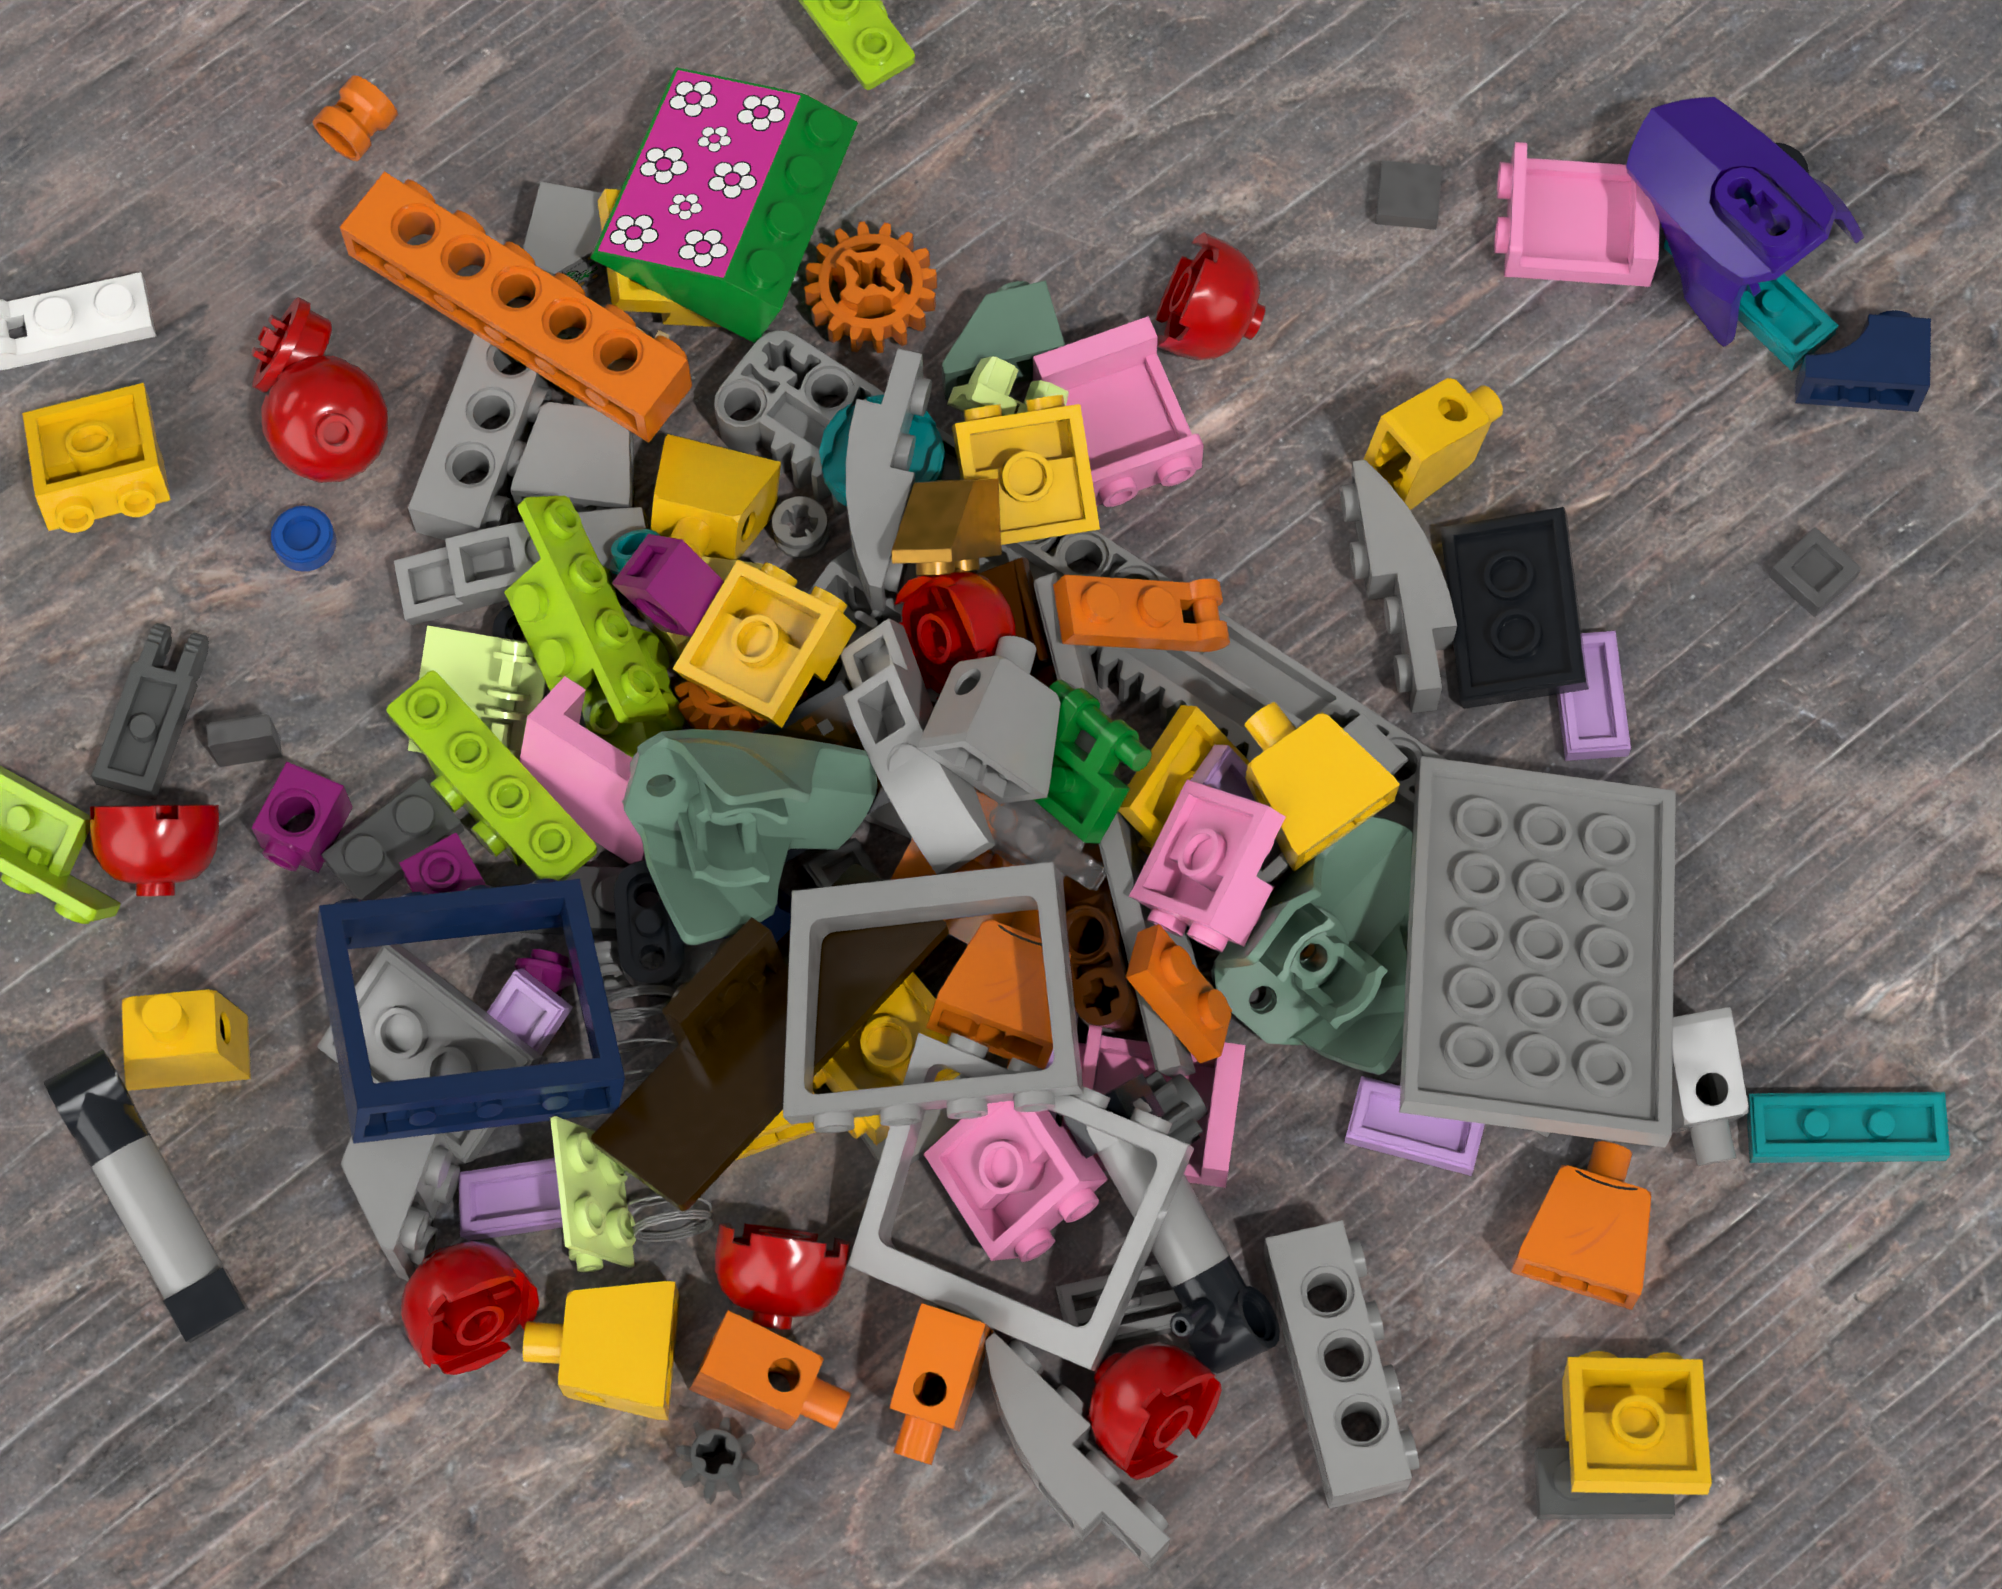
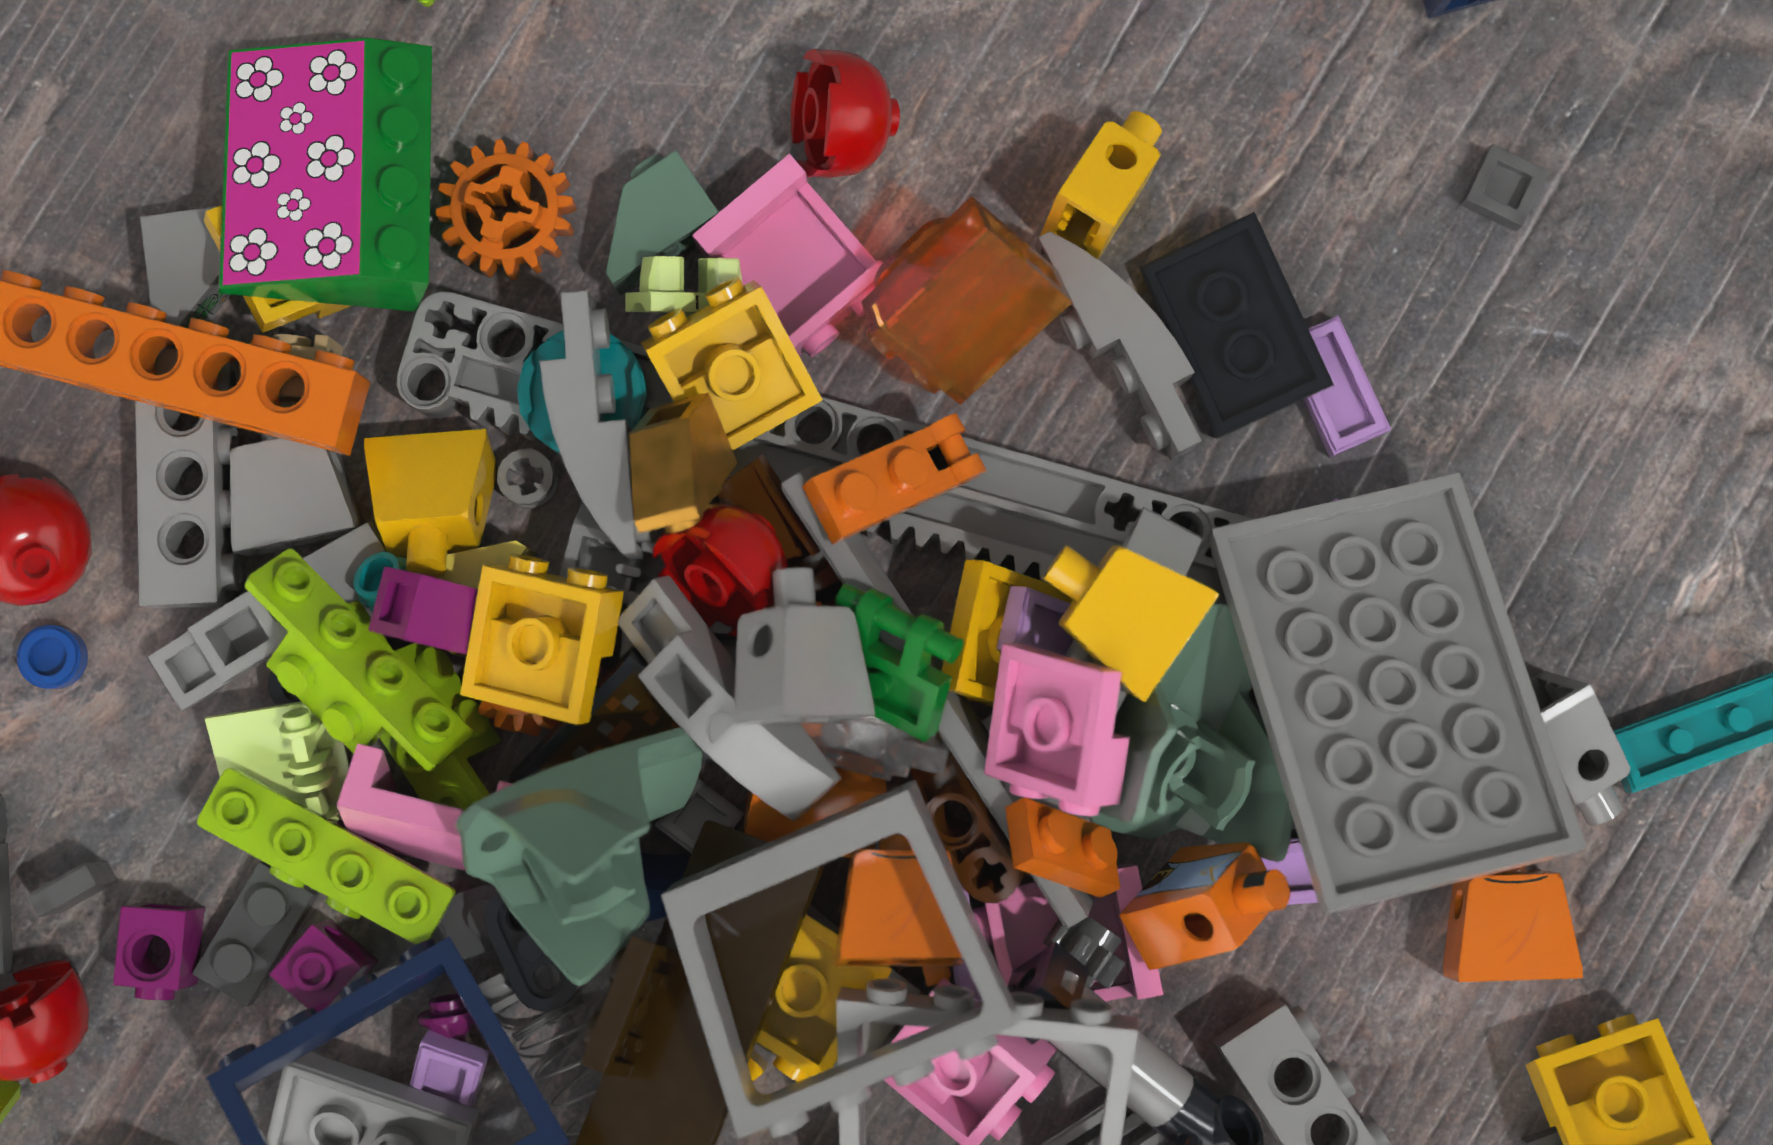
camera: 20 degrees left, 15 degrees up
none -> clear orange brick [861,196,1073,405]
none -> orange torso [1119,842,1290,970]

